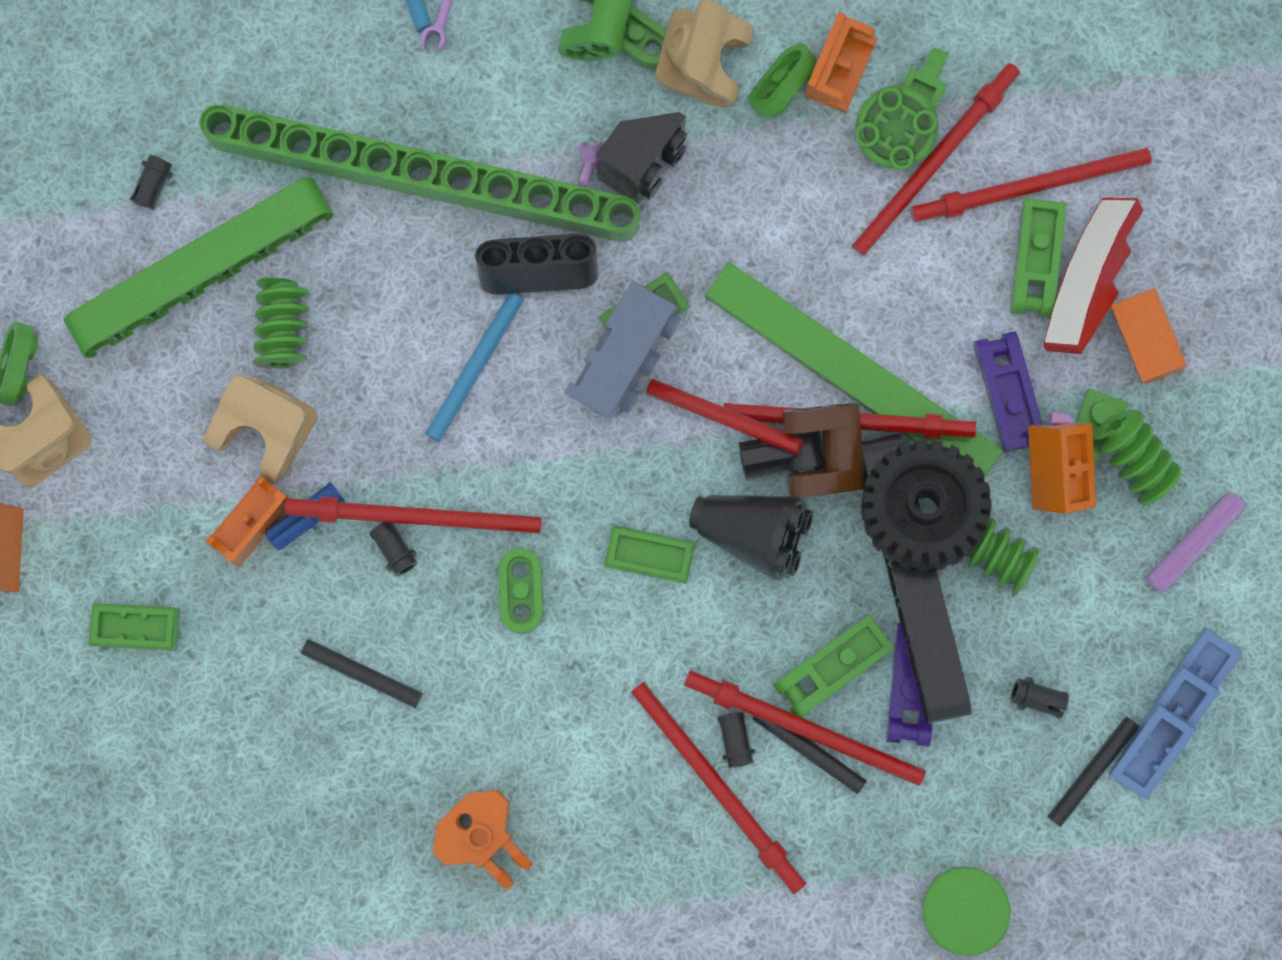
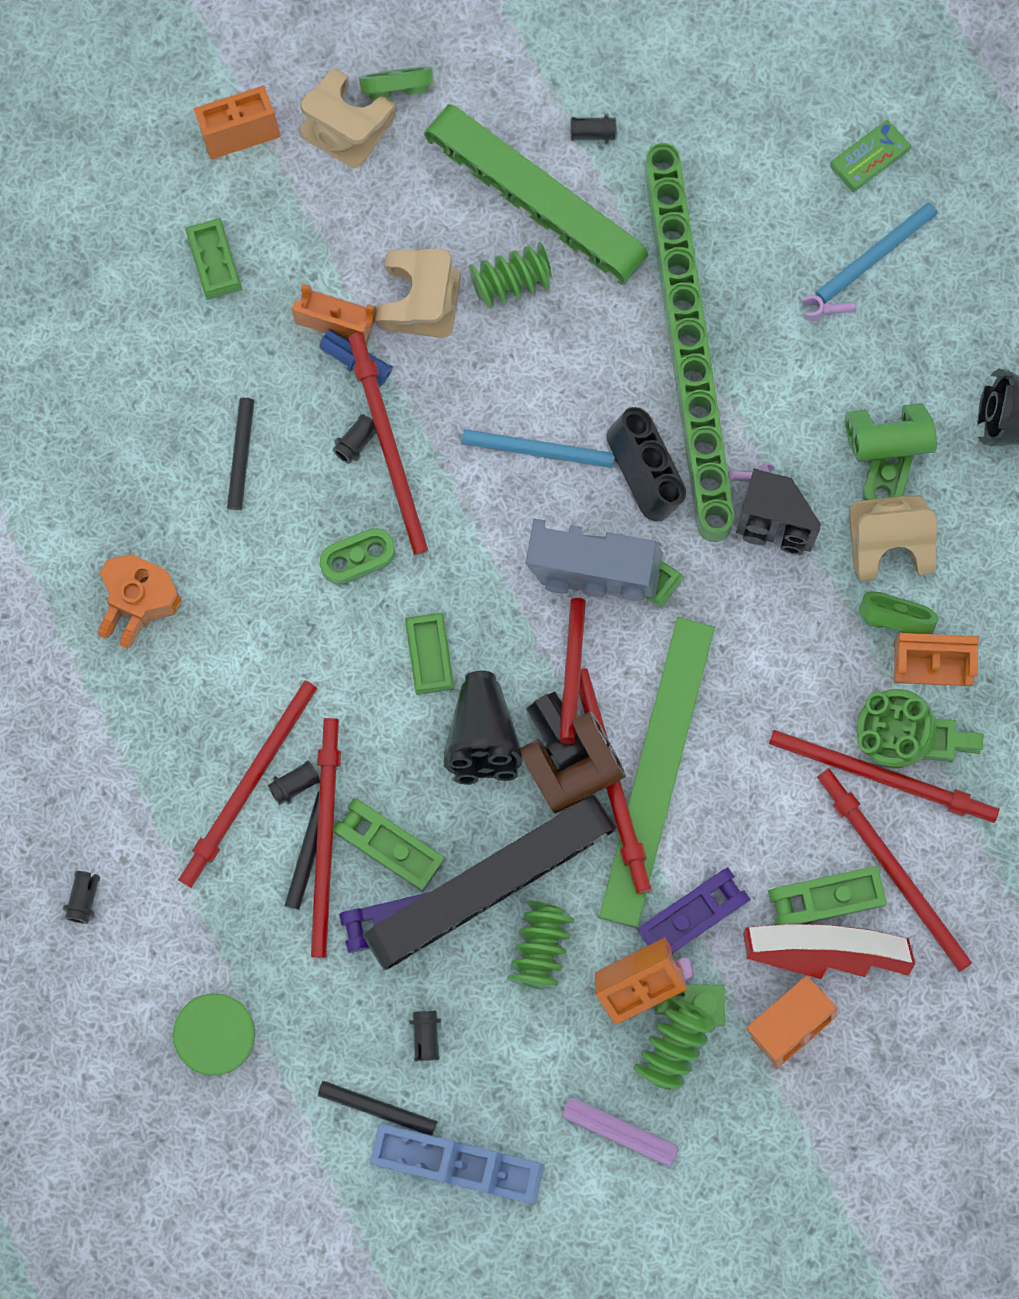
camera: 70 degrees right, 5 degrees down
black wheel [861,439,992,572] -> none

